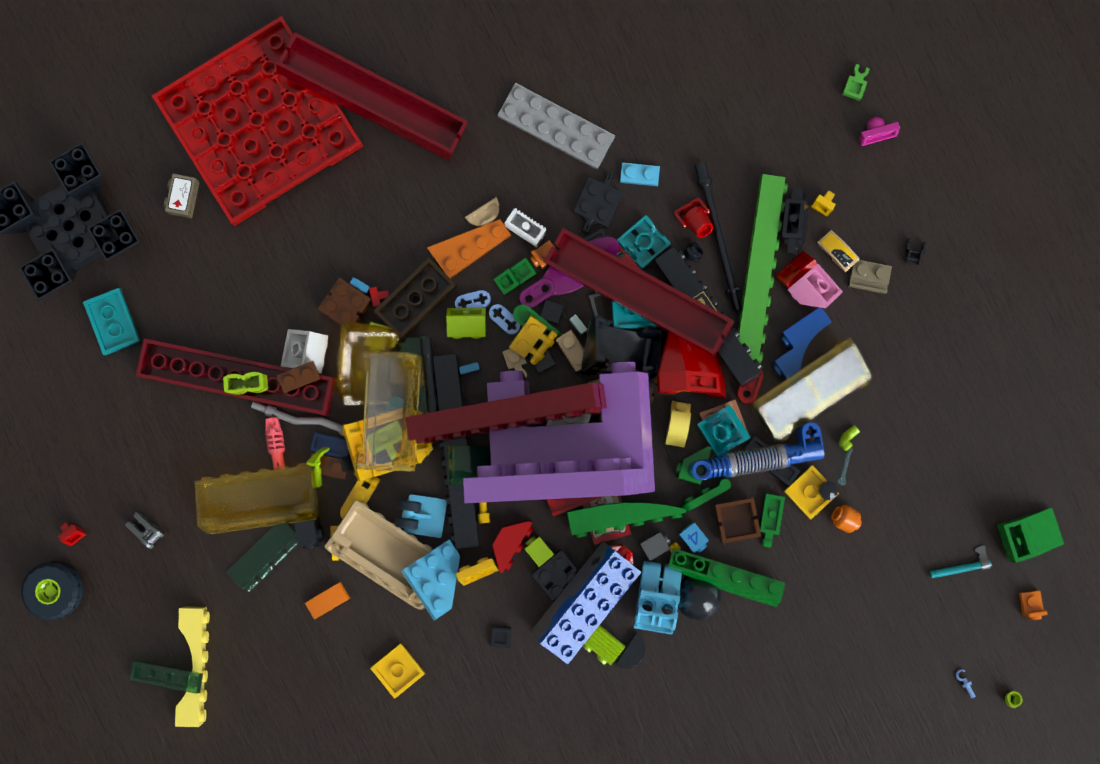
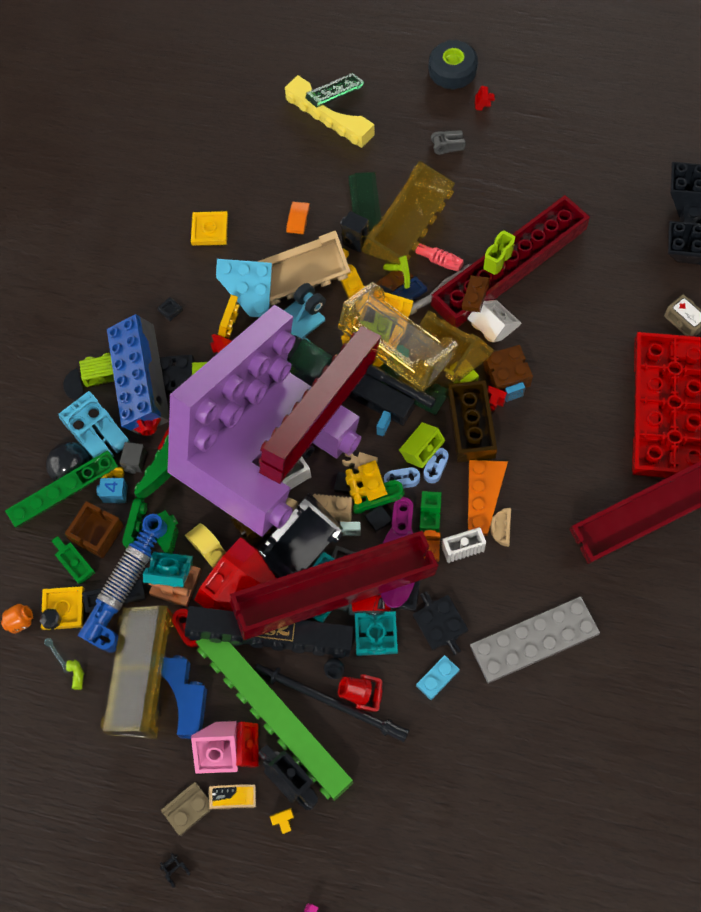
camera: 135 degrees right, 20 degrees down
teal plate [83,288,141,356] -> none

